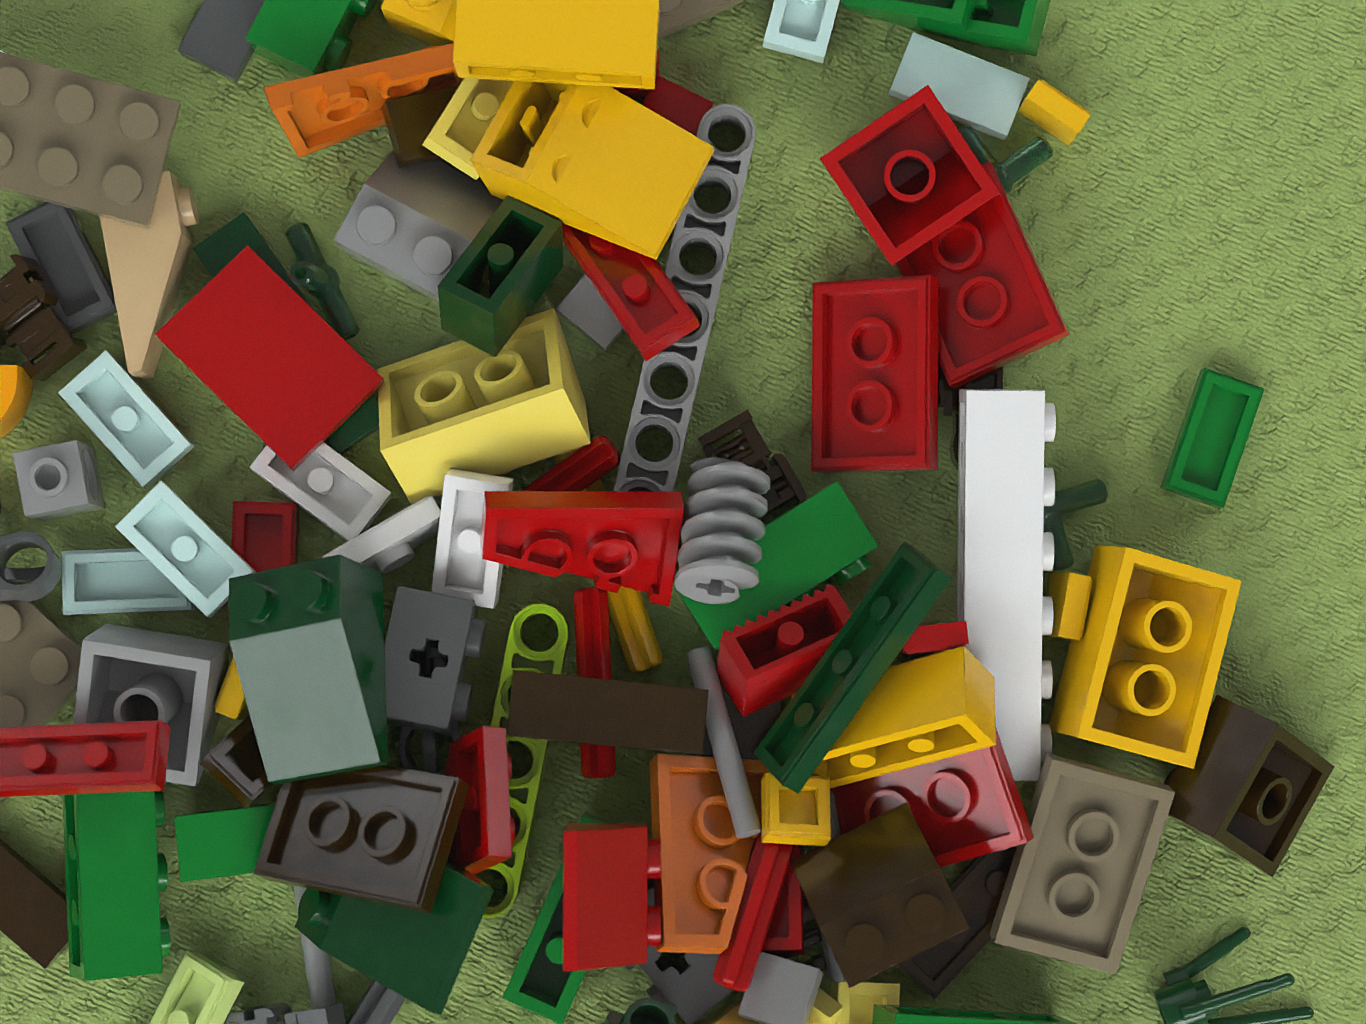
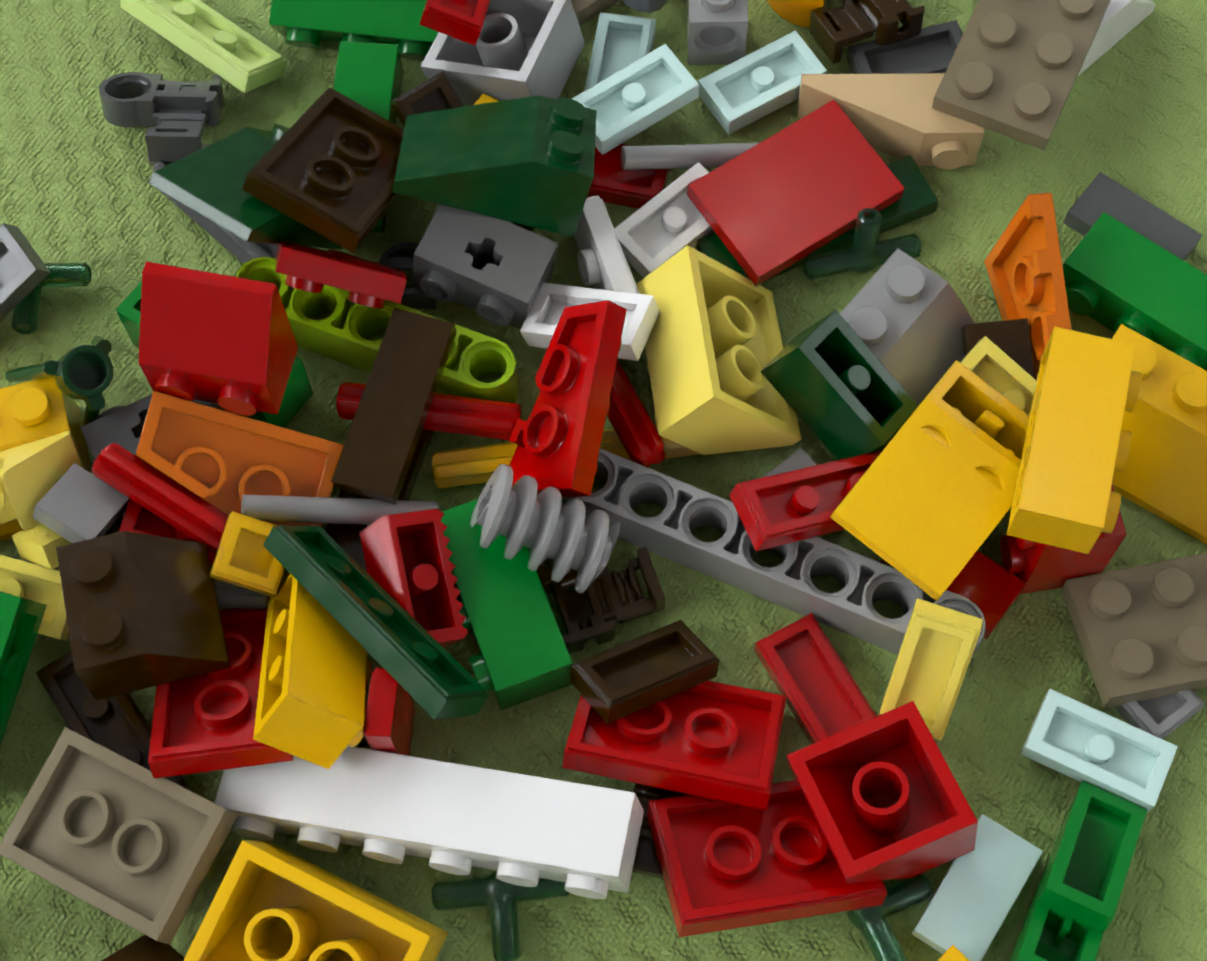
camera: 110 degrees right, 20 degrees down
yellow tile [1042,572,1093,640] -> none
none -> dark brown tile [570,620,720,724]
none -> light grey bar [620,143,759,170]
none -> red tile [754,613,877,744]
none -> light yellow tile [878,598,983,741]

